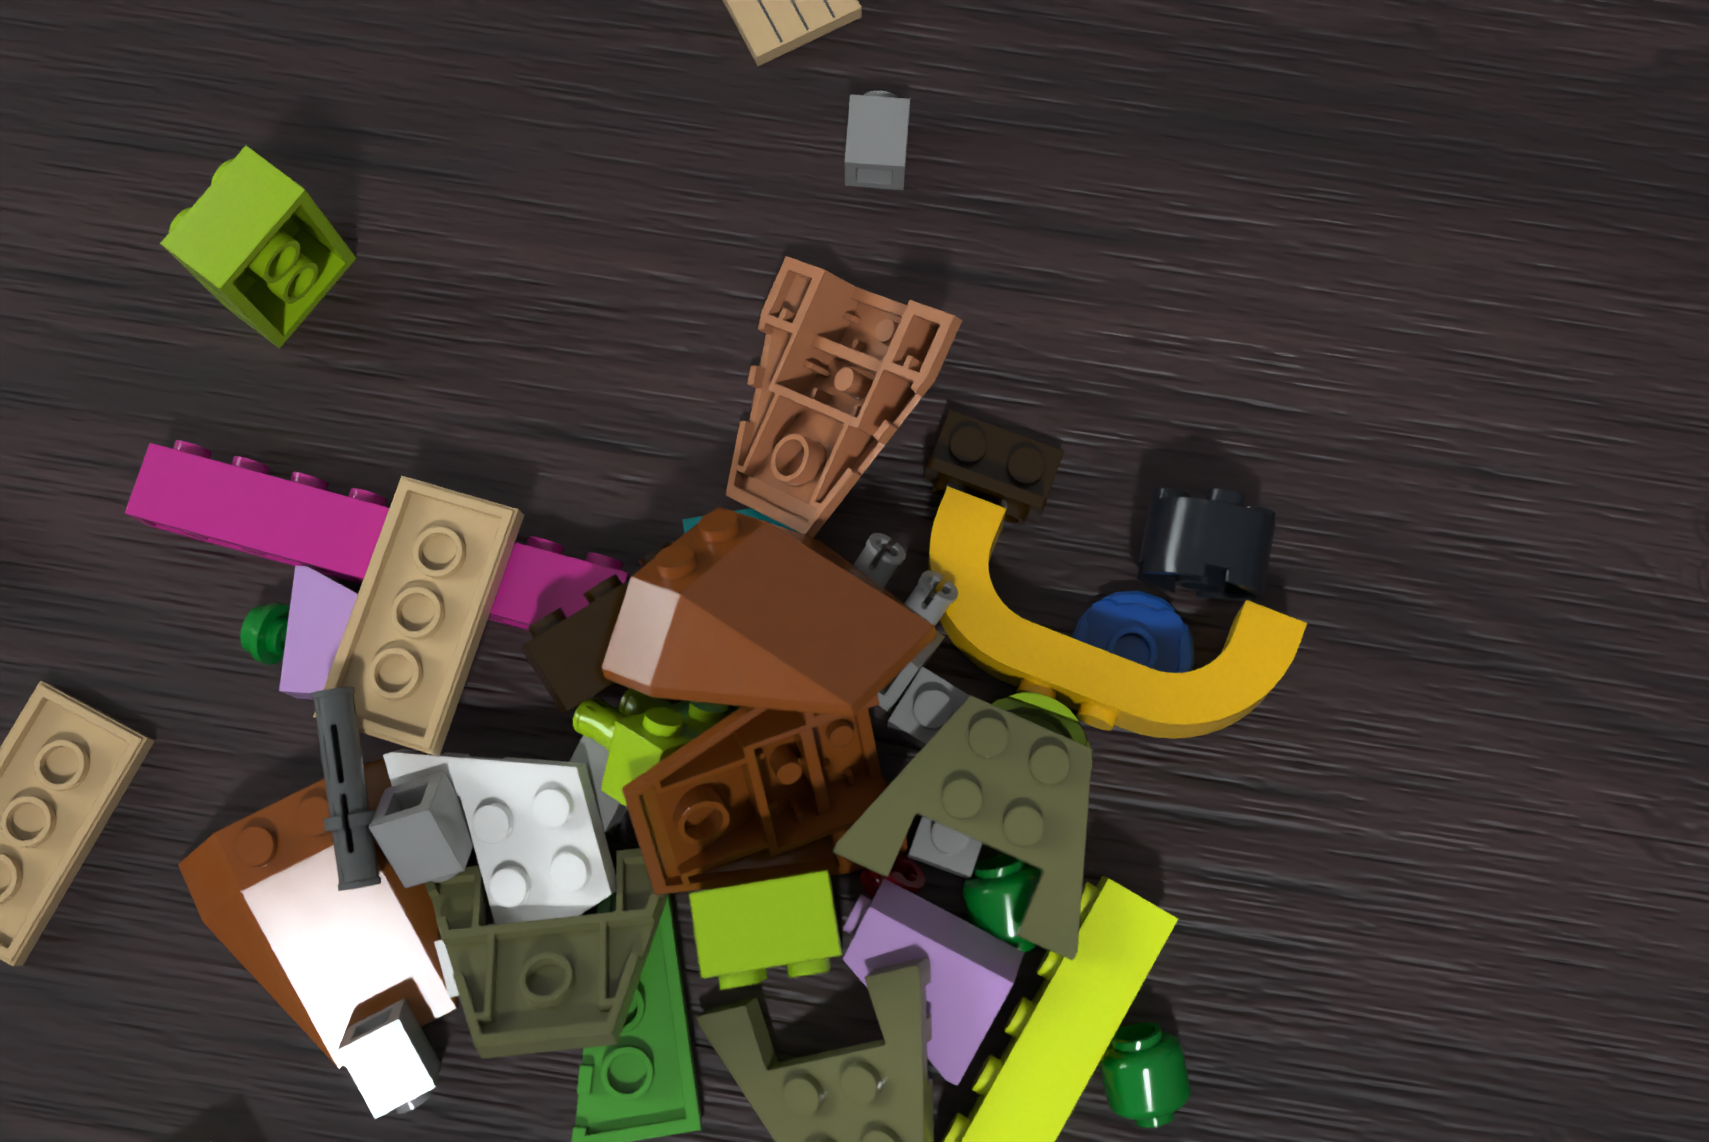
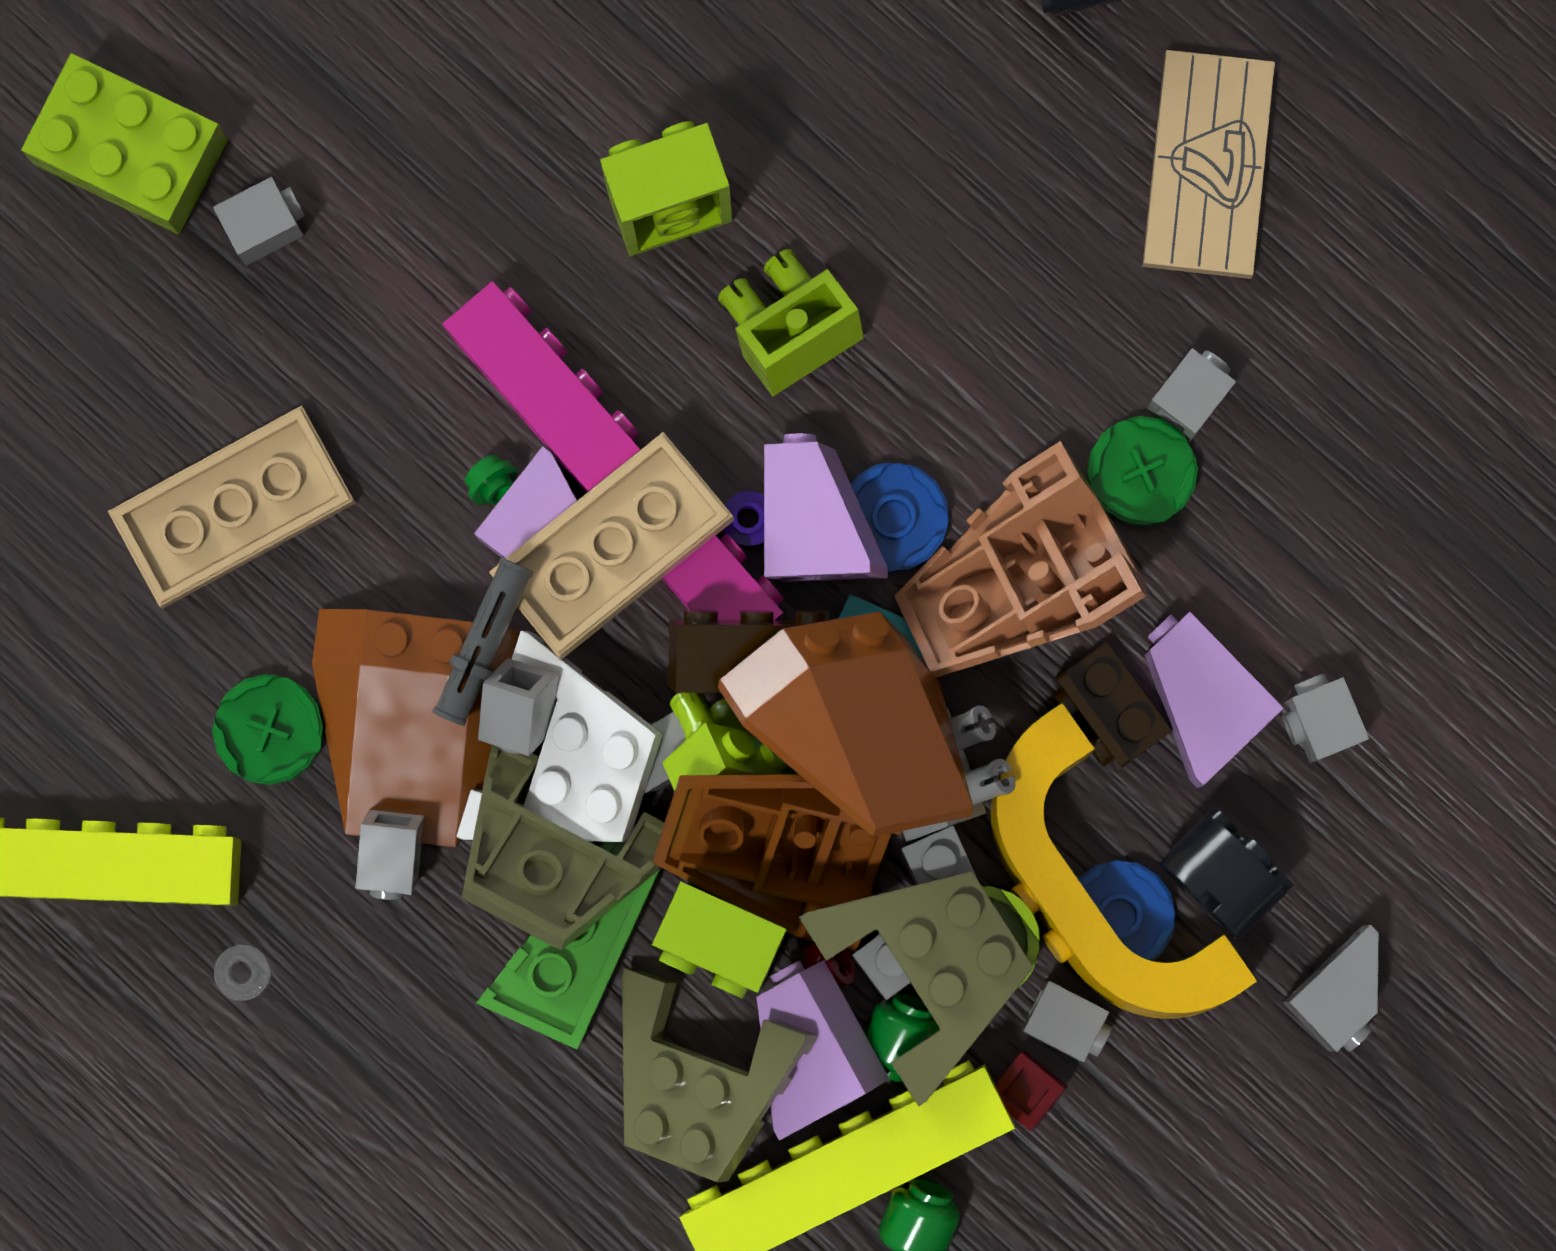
camera: 35 degrees right, 5 degrees up
none -> green tile [212,674,325,786]
none -> lime brick [718,249,864,397]
none -> dark purple plate [723,491,764,547]
none -> lavender slope [764,433,888,583]
none -> blue tile [851,463,949,573]
none -> dark red plate [995,1051,1069,1132]
none -> light grey brick [1020,981,1112,1062]
none -> green tile [1086,416,1198,527]
none -> lavender slope [1145,612,1283,789]
none -> light grey brick [1282,673,1369,763]
none -> light grey slope [1283,925,1379,1052]

